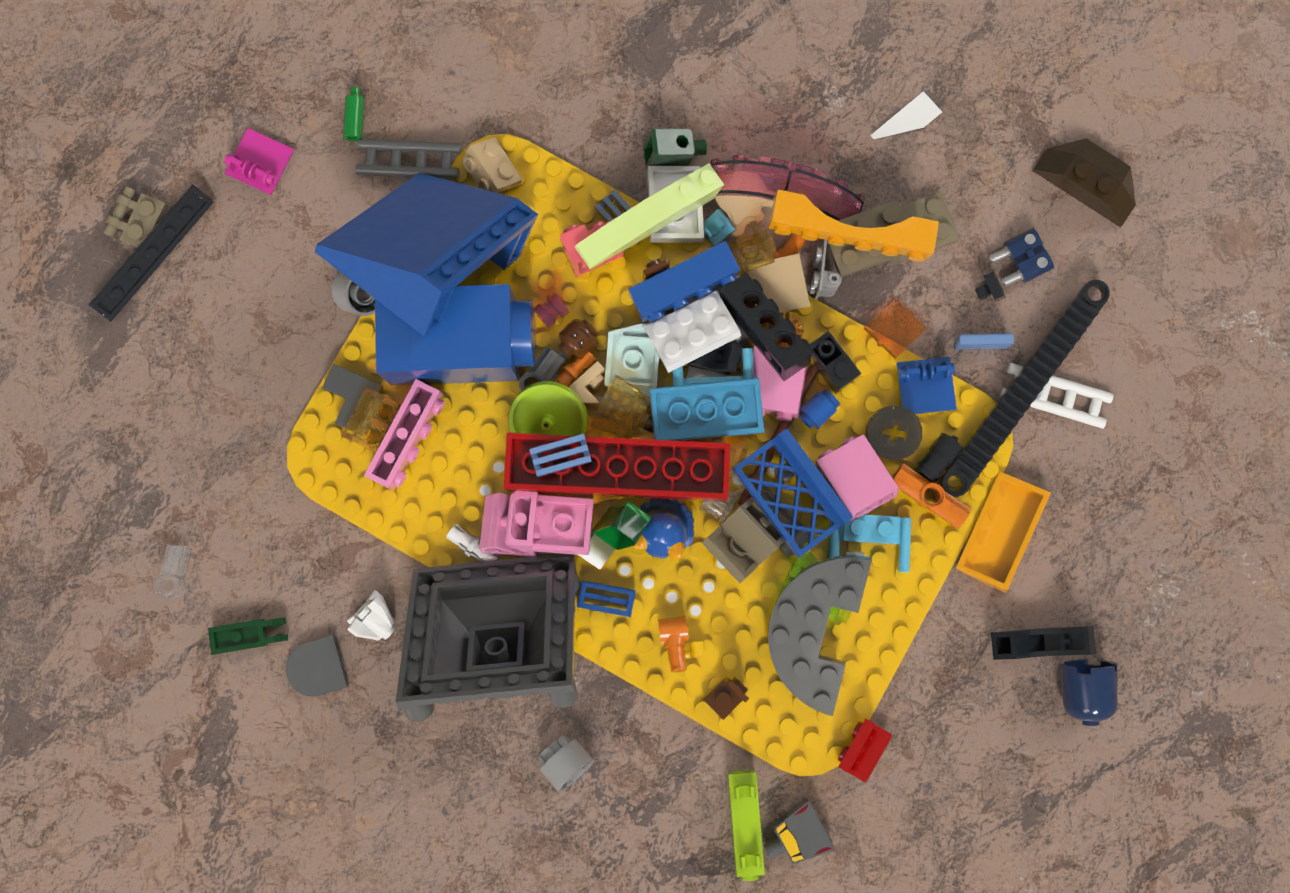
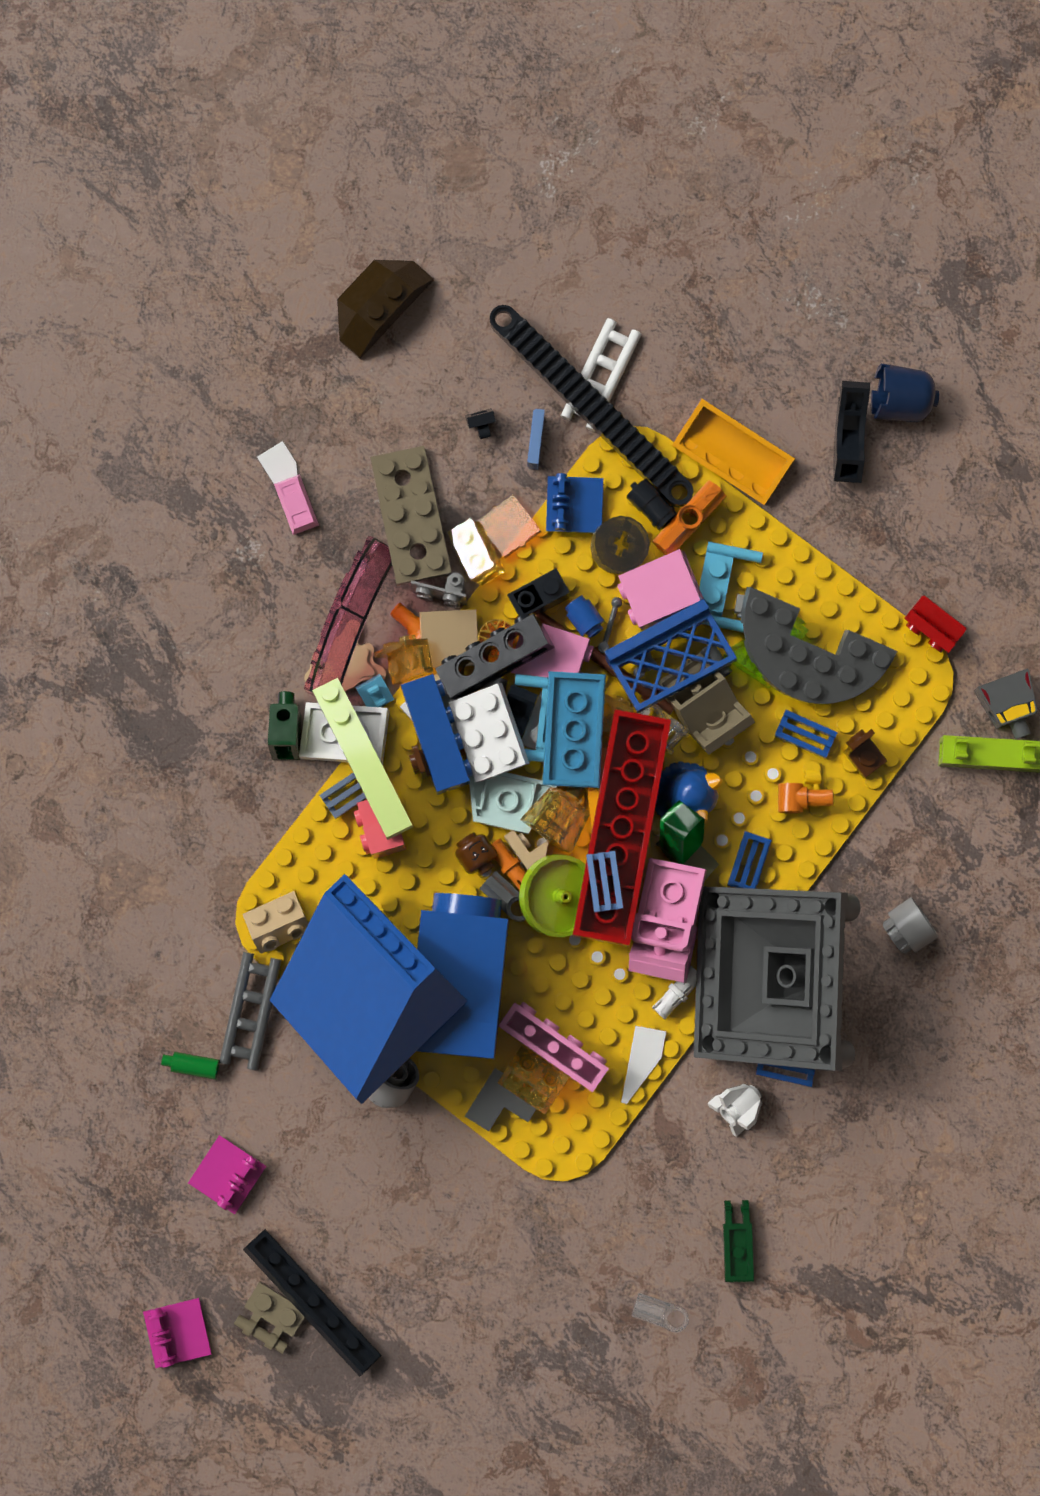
camera: 80 degrees left, 0 degrees up
dark grey tile [286,635,349,697] -> none
clear pink wheel [534,292,570,329] -> none
light orange arch [768,190,939,262] -> none
dark blue piece [989,228,1054,287] -> none
none -> dark pink hinge [143,1298,212,1368]
none -> bright pink tile [274,474,319,535]
none -> clear yellow brick [448,518,505,585]
none -> dark grey hinge [598,597,622,654]
none -> white sticker [621,1026,666,1104]
none -> blue tile [774,710,837,759]

